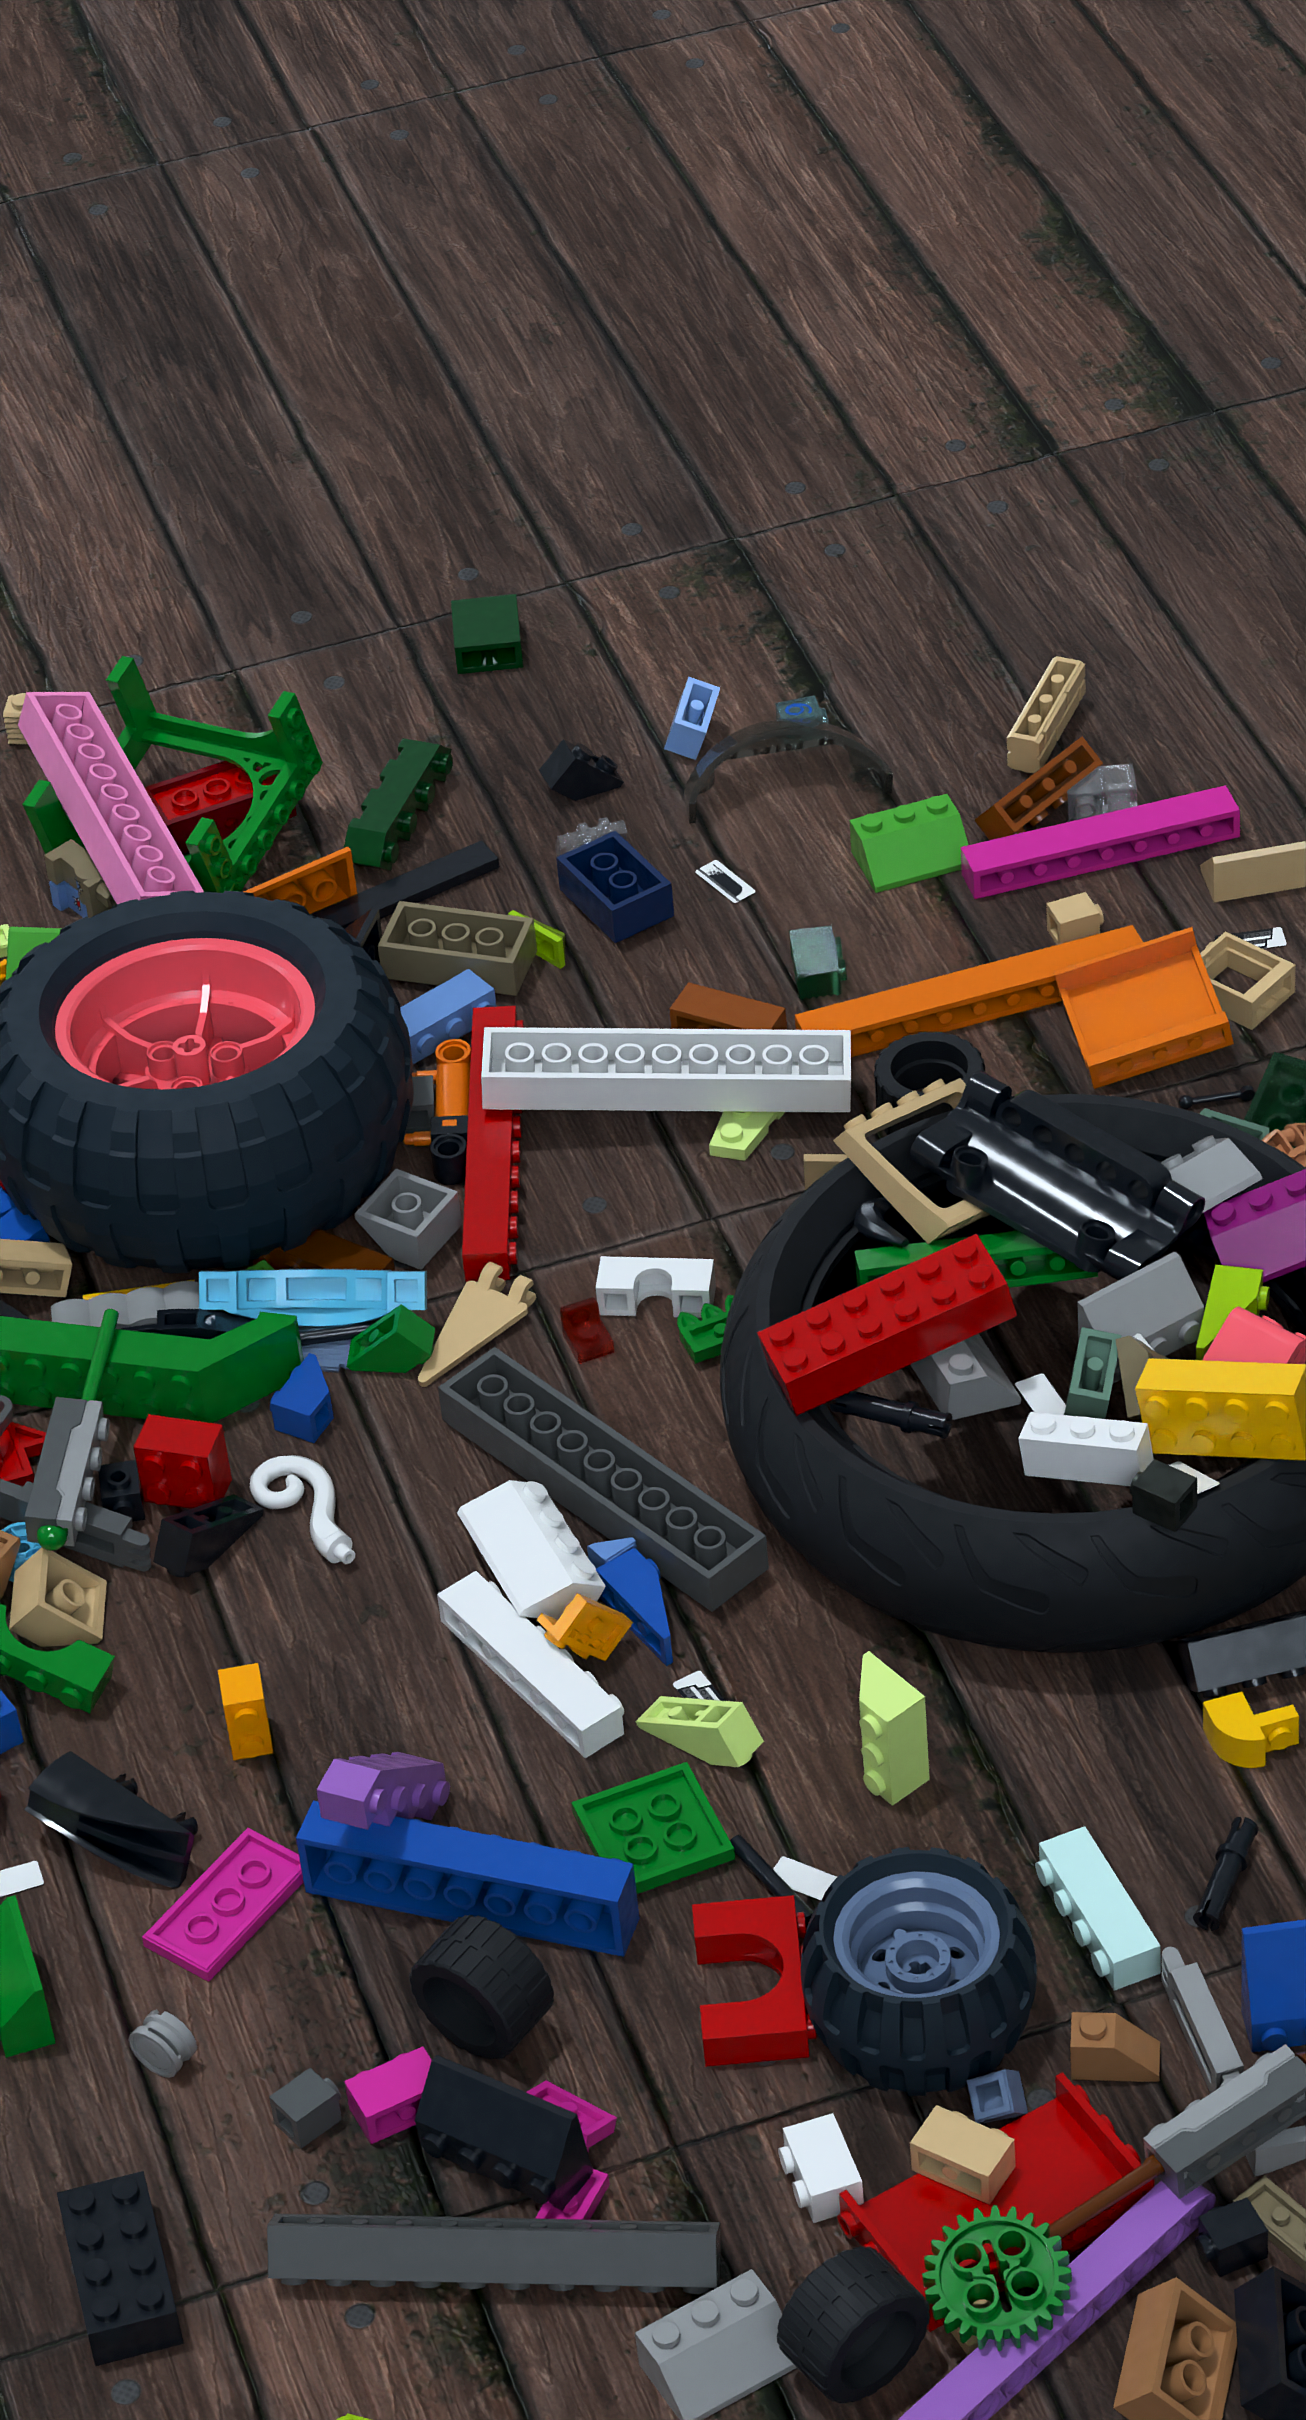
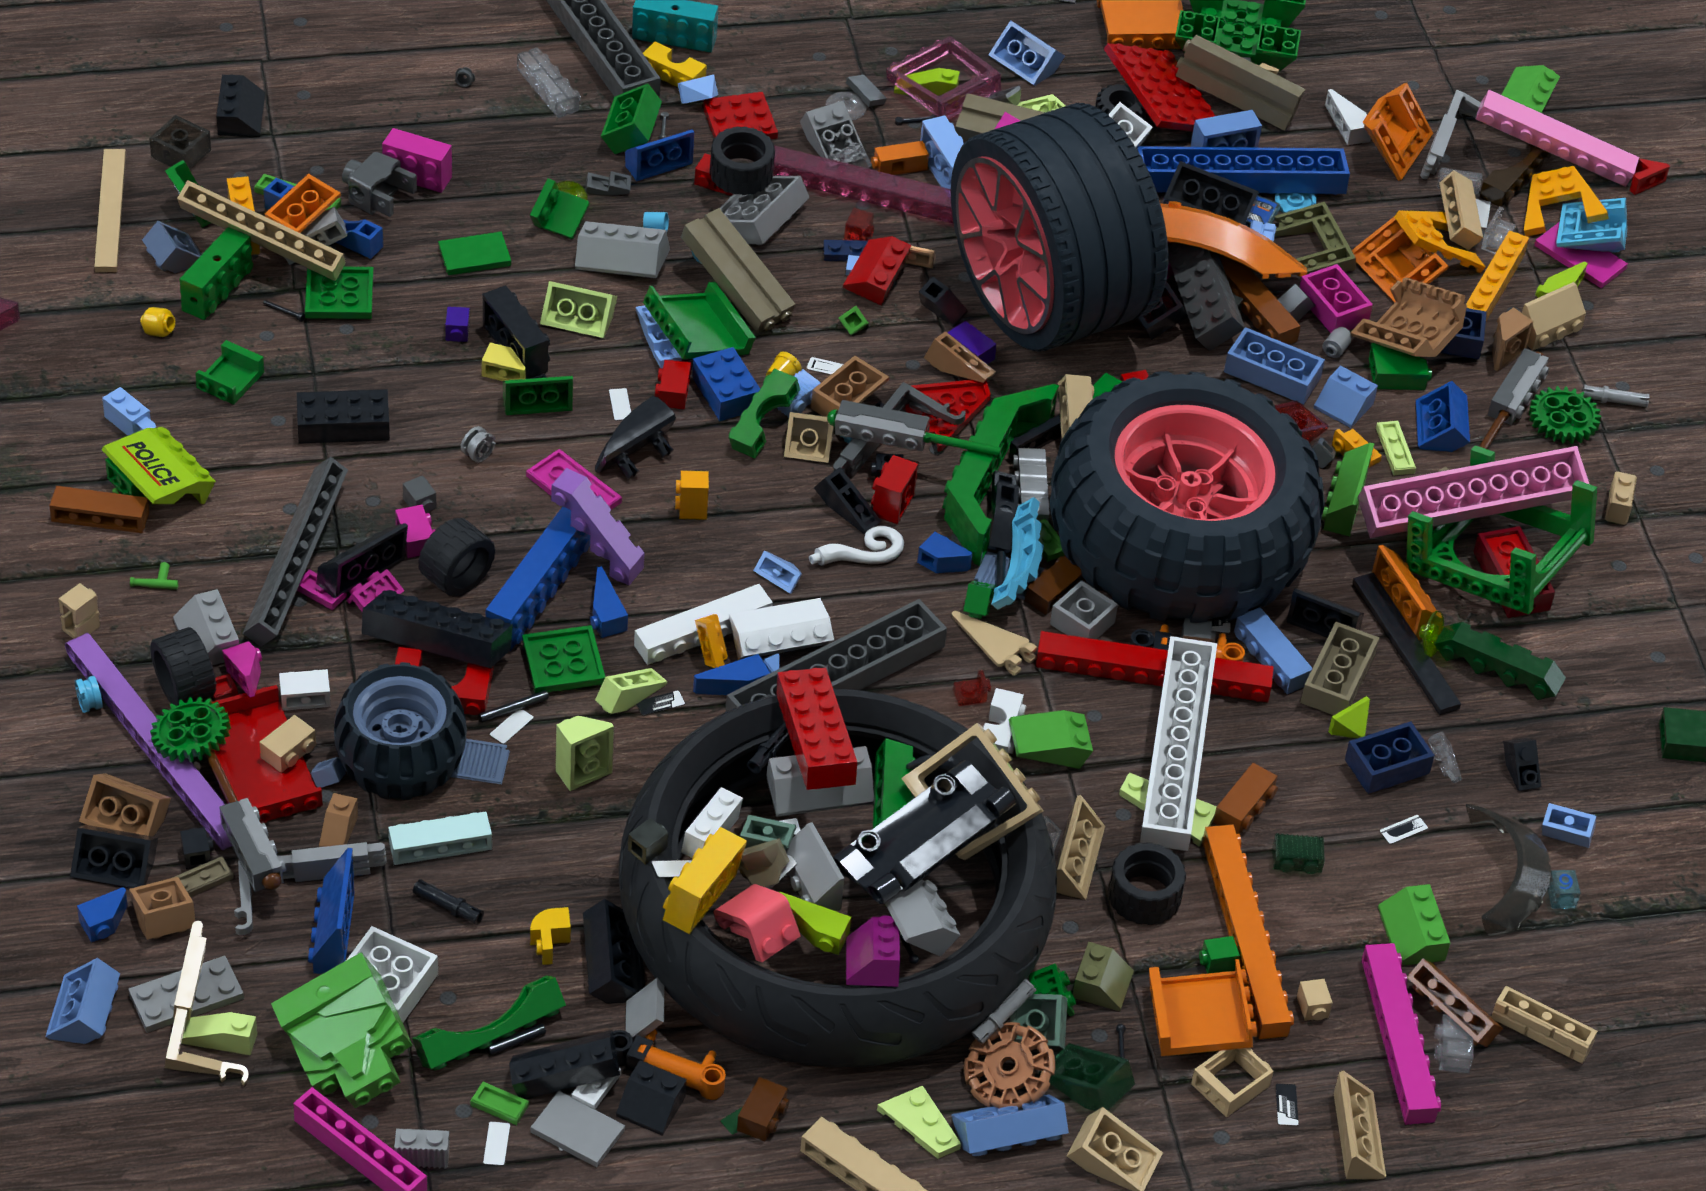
camera: 90 degrees right, 5 degrees up
none -> dark pink slope [222,641,262,697]
none -> black brick [362,590,513,668]
none -> blue slope [590,566,628,638]
none -> light blue slope [753,551,802,594]
none -> bright green slope [1009,710,1093,769]
none -> green brick [1199,936,1240,974]
none -> clear neon green dish [1419,611,1444,657]

